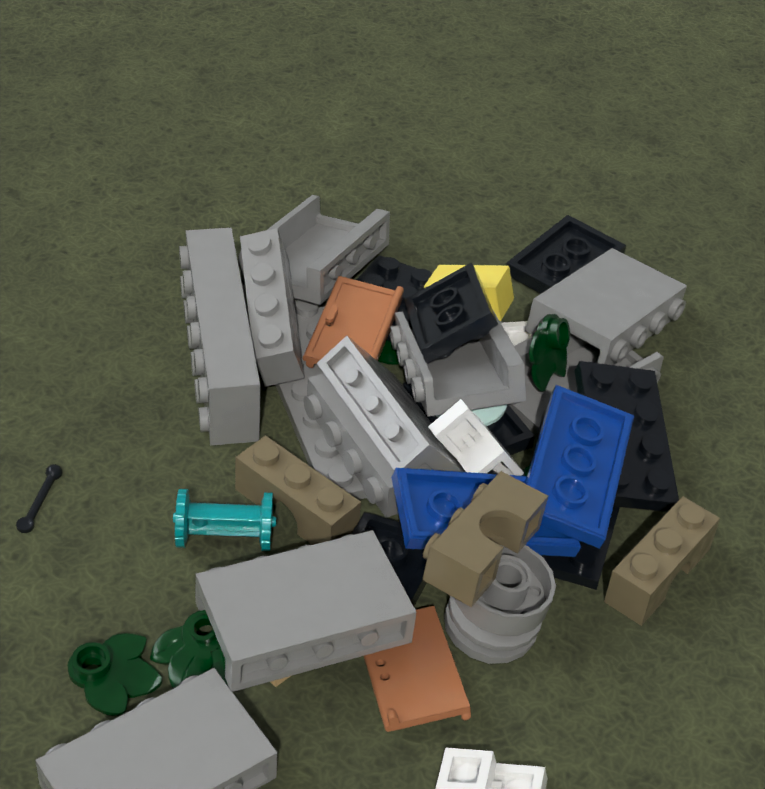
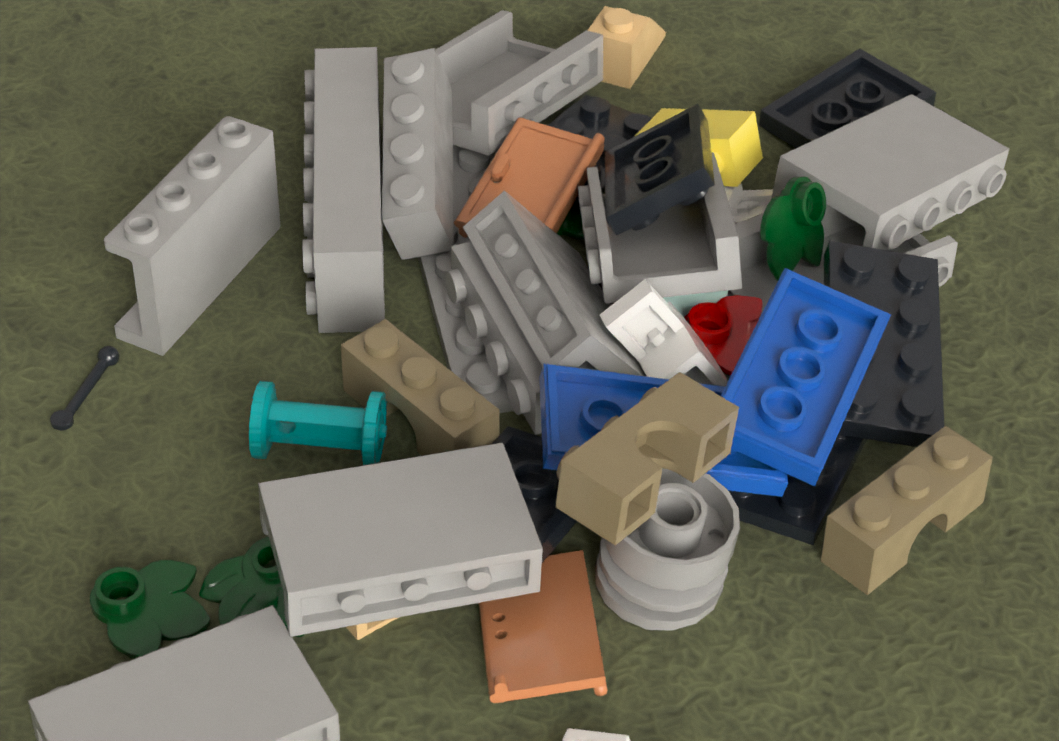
camera: 10 degrees right, 0 degrees up
none -> light grey panel [104,116,281,356]
none -> tan slope [587,6,666,89]
none -> red plate [684,295,763,376]

